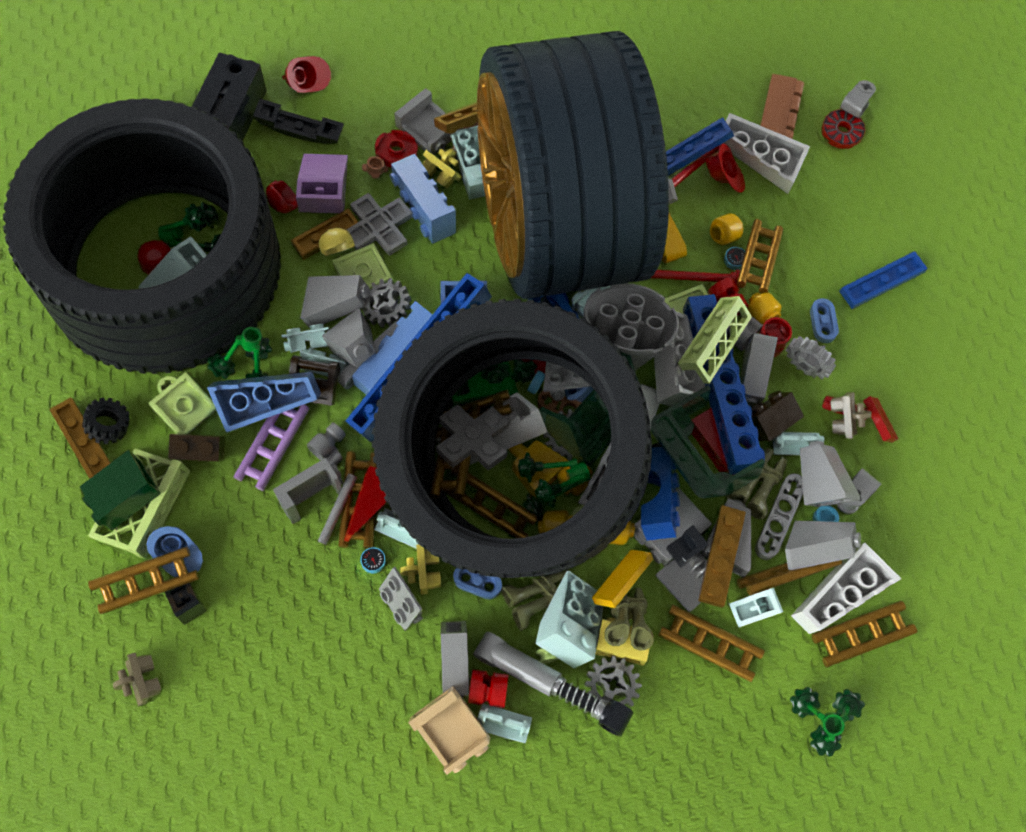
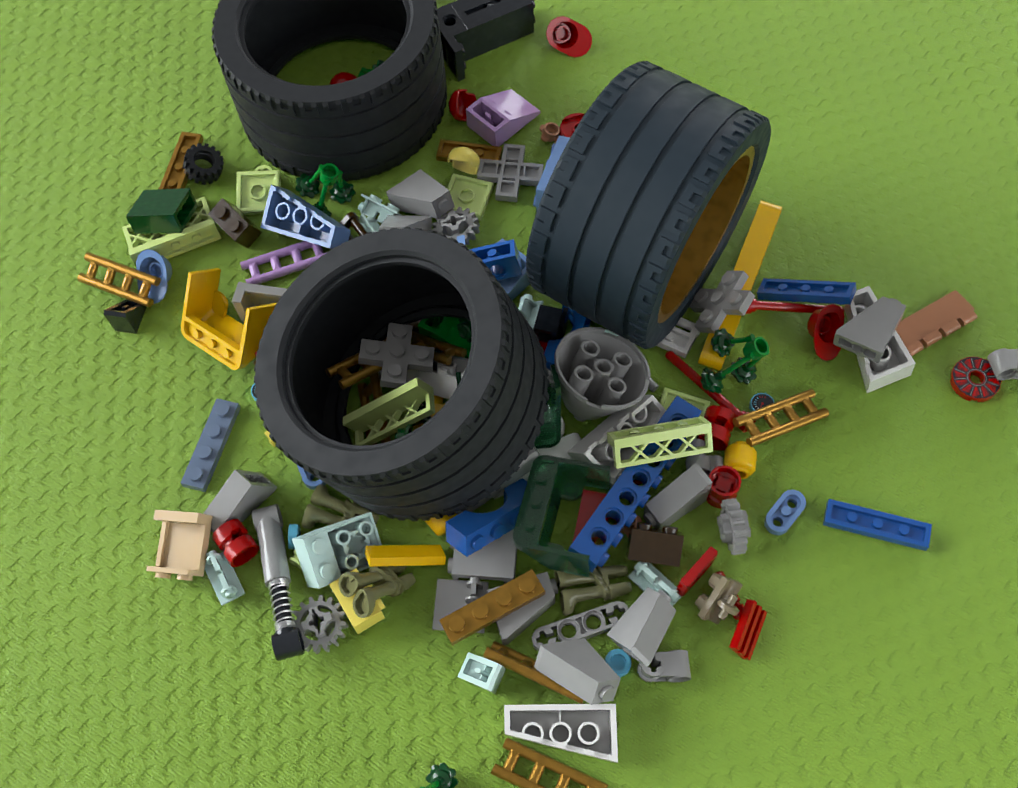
camera: 55 degrees right, 5 degrees down
dark tan hips [113,653,161,706] -> none
black slope [253,99,344,144] -> none
light grey hinge [379,567,423,631] -> none
pearl gold bar [658,605,765,682] -> none
black panel [666,525,709,568] -> none
yellow head [710,213,743,245] -> none
none -> yellow windscreen [181,268,277,370]
none -> sand blue plate [181,398,241,492]
none -> medium azure tile [288,524,301,549]
none -> yellowish green fence [343,378,435,446]
none -> red tile [676,546,718,597]
none -> dark green plant [700,328,769,394]
none -> light grey slope [833,296,906,363]

